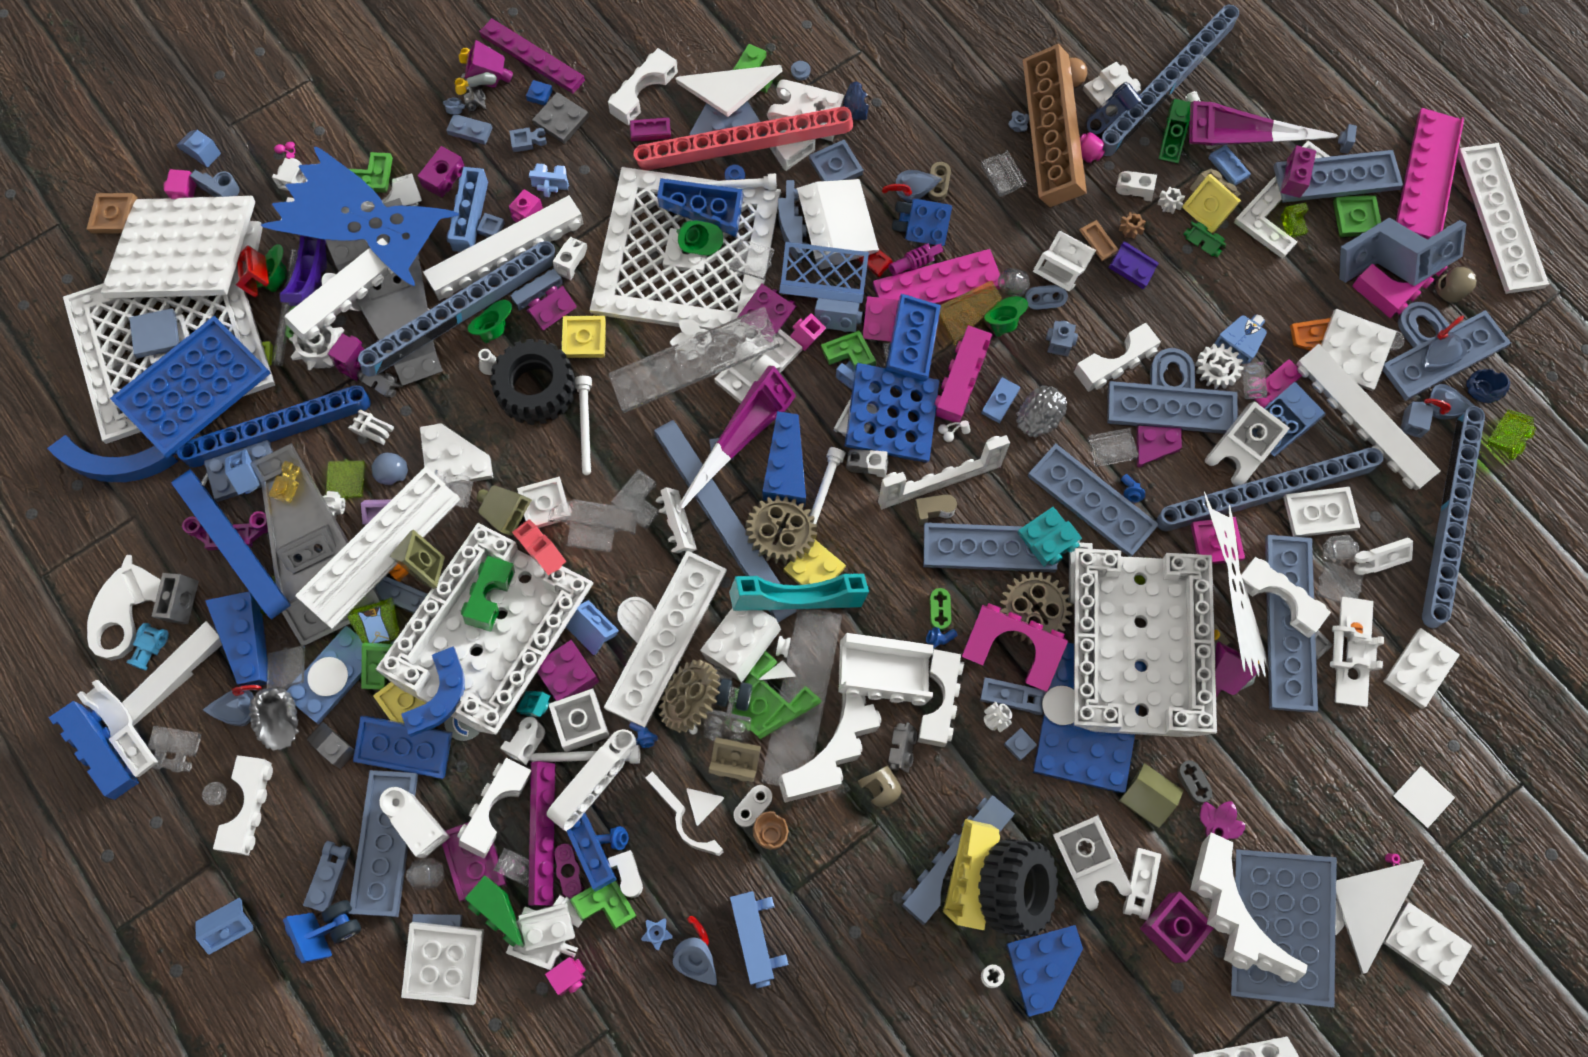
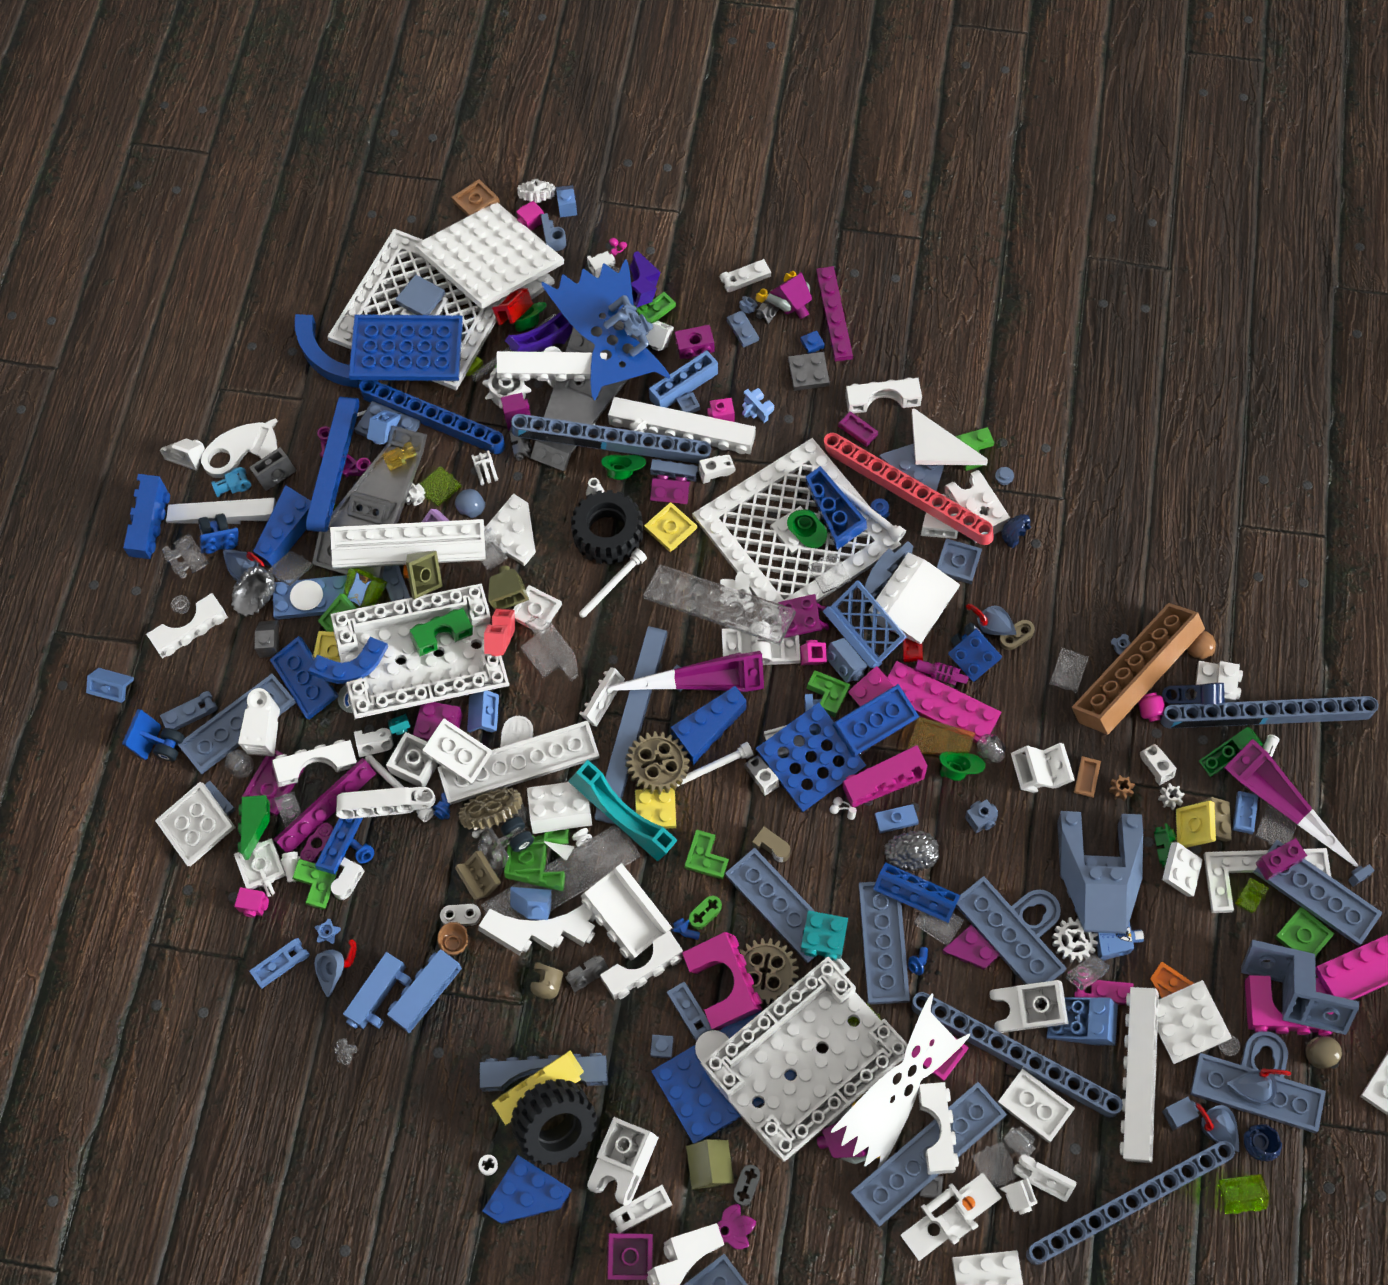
camera: 50 degrees right, 5 degrees down
white piece [77,680,158,777] -> none
sand blue plate [510,128,547,152] -> none
white plate [519,902,575,951] -> none
clear plate [611,469,659,529] -> none
white piece [646,772,724,856] -> none
white sticker [687,788,724,826] -> none
white plate [878,435,1010,510] -> none
white gear [984,702,1012,732] -> none
sand blue plate [1025,285,1068,309] -> none
white arch [1074,323,1161,392] -> none
dark purple plate [1108,241,1159,289] -> none
none -> white slope [160,438,205,471]
none -> blue plate [198,513,239,554]
none -> medium blue plate [249,938,310,989]
none -> clear plant [335,1038,357,1065]
none -> medium blue brick [387,949,462,1033]
none -> white plate [421,719,493,785]
none -> medium blue slope [510,887,551,920]
none -> white gear [517,179,555,203]
none -> sand blue plate [603,295,653,357]
none -> dark purple arch [629,251,660,307]
none -> white plate [630,418,647,432]
none -> bright green plate [685,830,729,880]
none -> white plate [719,259,771,292]
none -> blue fence [873,862,960,923]
none -> white window [999,1178,1037,1215]
none -> sand blue wedge [1057,811,1143,934]
none -> white plate [1162,842,1203,897]
none -> clear piece [1255,805,1297,845]

